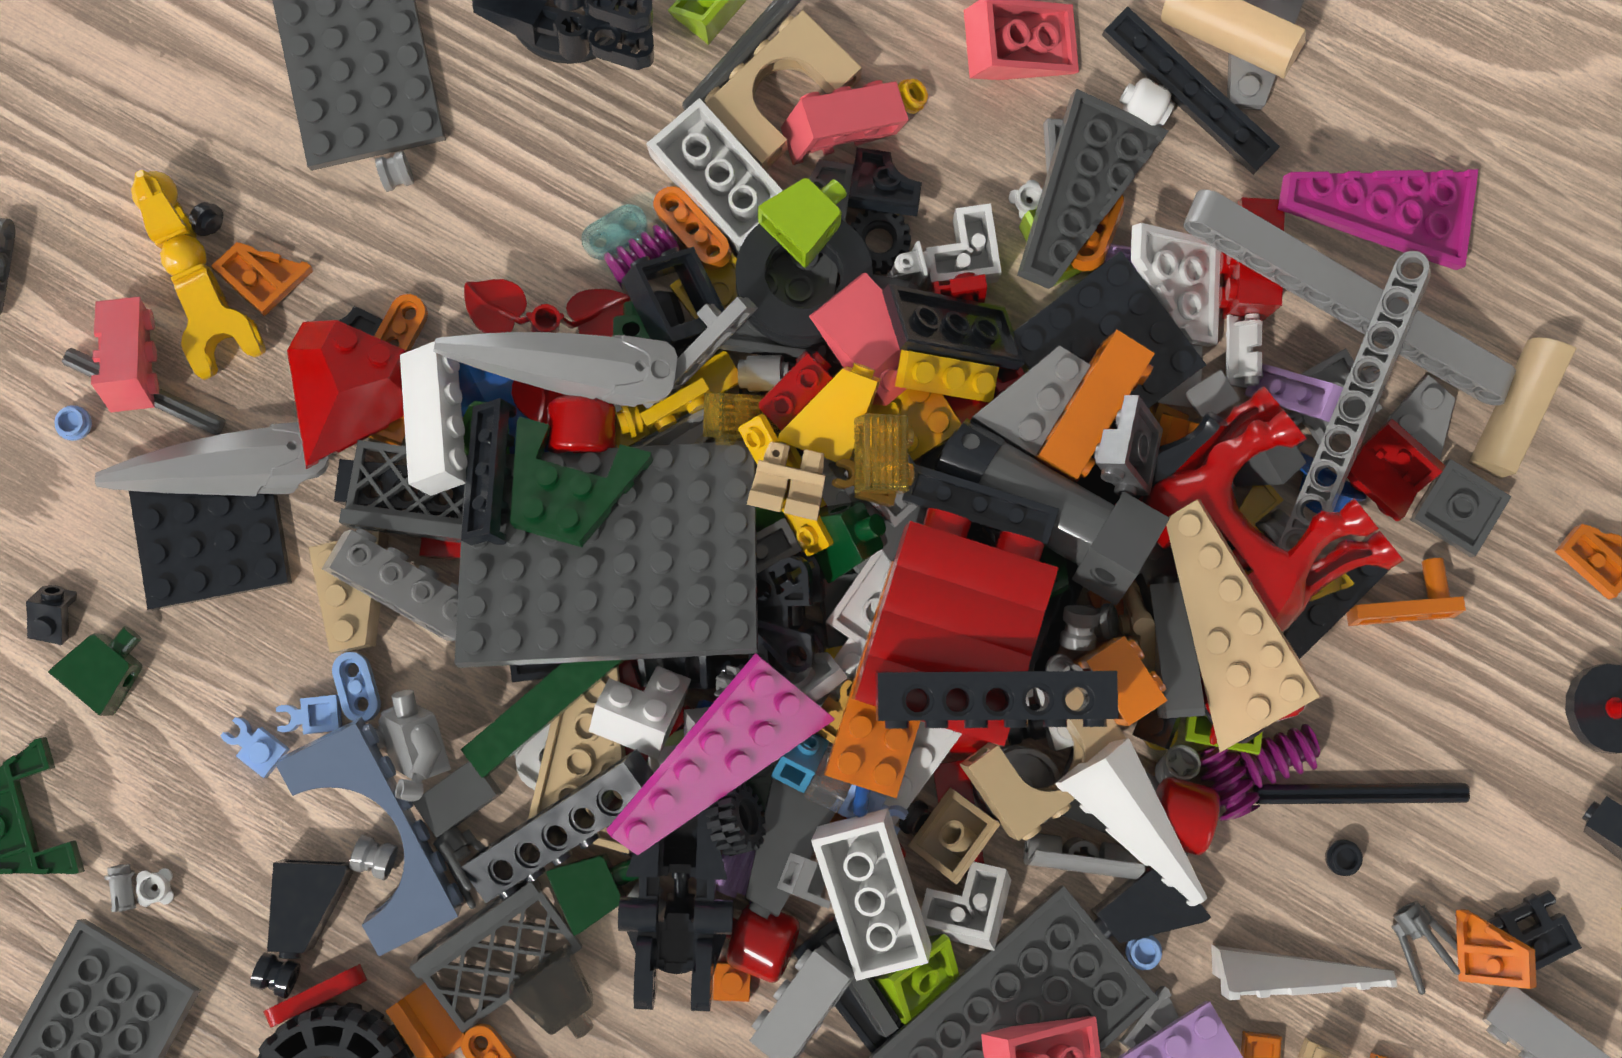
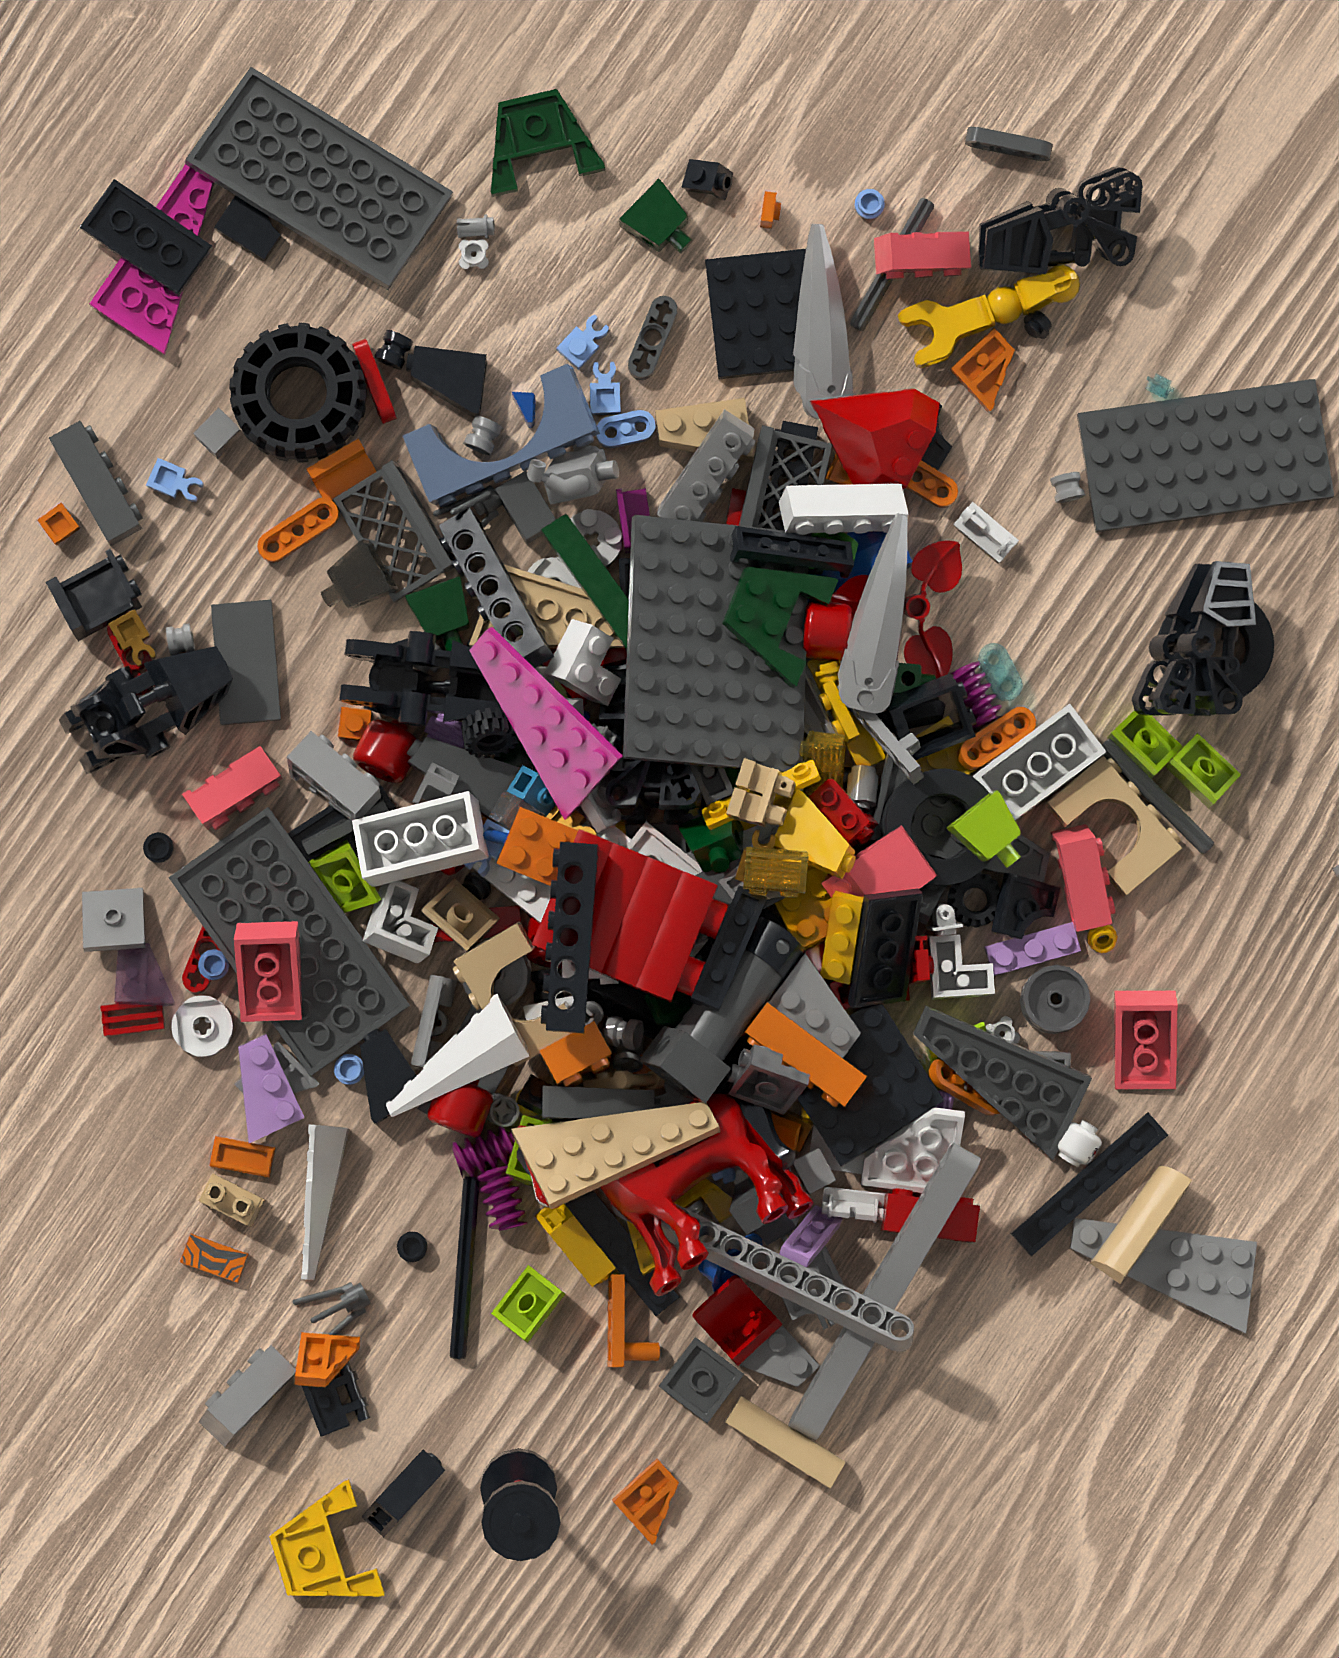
camera: 90 degrees right, 0 degrees up
dark pink wing [1278,169,1479,270] -> none
none -> lime slope [491,1265,566,1343]
none -> blue slope [512,392,536,428]
none -> yellow slope [535,1204,616,1287]
none -> white plate [570,509,622,567]
none -> magenta panel [616,488,650,554]
none -> dark grey beam [628,296,677,380]
none -> orange plate [760,191,781,229]
none -> white hinge [953,502,1019,563]
none -> black piece [978,166,1143,274]
none -> lavender plate [984,922,1081,976]
none -> flat silver wheel [1020,965,1090,1034]
none -> lime slope [1107,711,1183,779]
none -> clear light blue plate [1145,373,1175,399]

